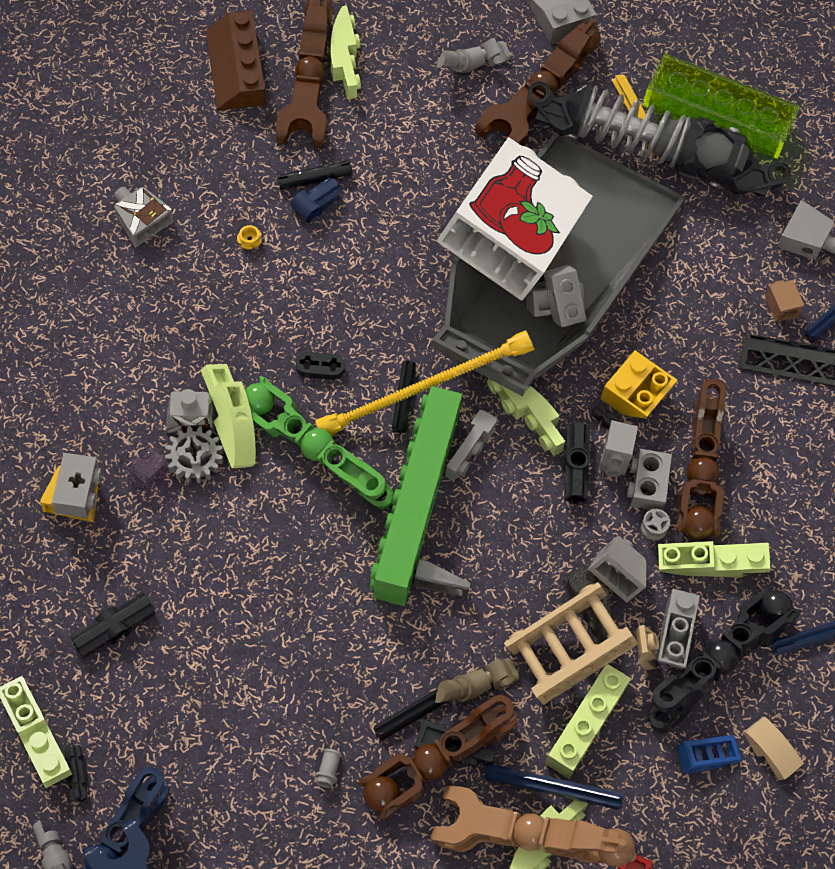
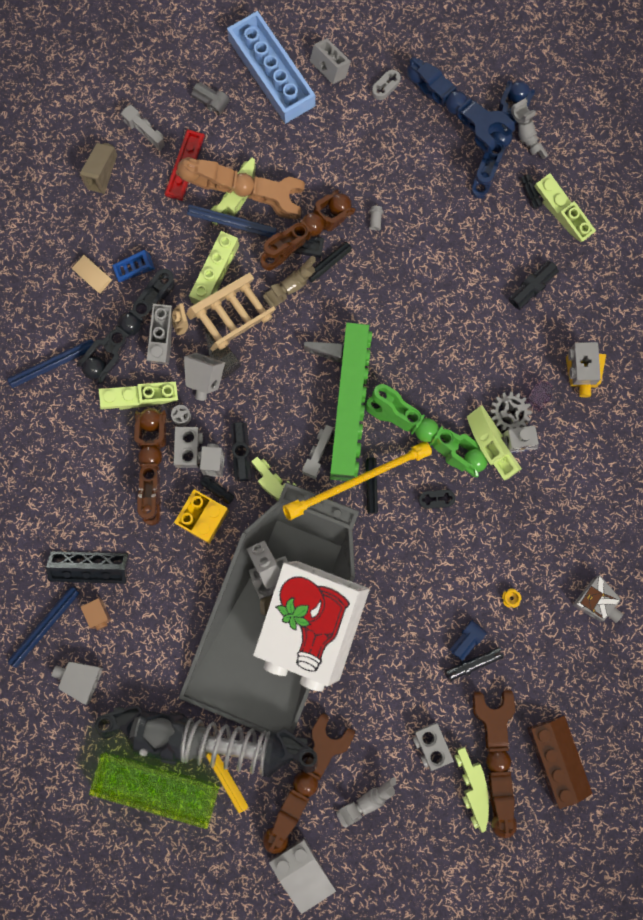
camera: 175 degrees right, 15 degrees up
none -> light grey brick [412,722,454,771]

